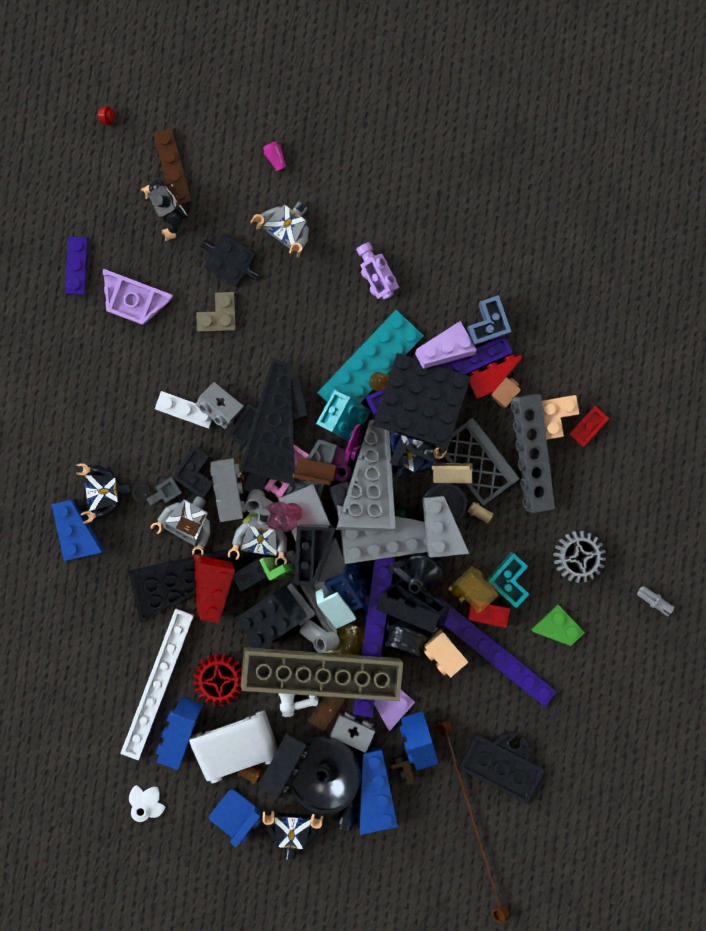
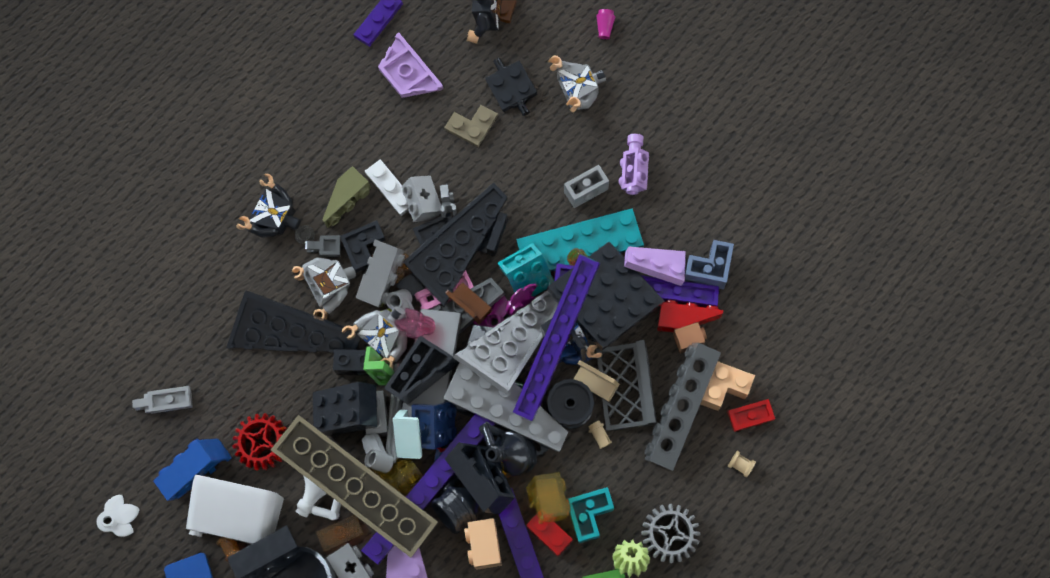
camera: 40 degrees right, 15 degrees down
blue wedge [51,500,106,561] -> none
white plate [120,608,194,760] -> none
red wedge [194,554,235,623] -> none
light grey wedge [423,496,469,557] -> none
none -> light grey hinge [132,386,193,414]
none -> olive slope [322,166,371,228]
none -> dark grey plate [440,185,457,218]
none -> dark purple plate [513,254,600,421]
none -> light grey brick [564,165,609,208]
none -> yellowish green gear [613,539,650,578]
none -> tan bush [728,451,756,477]

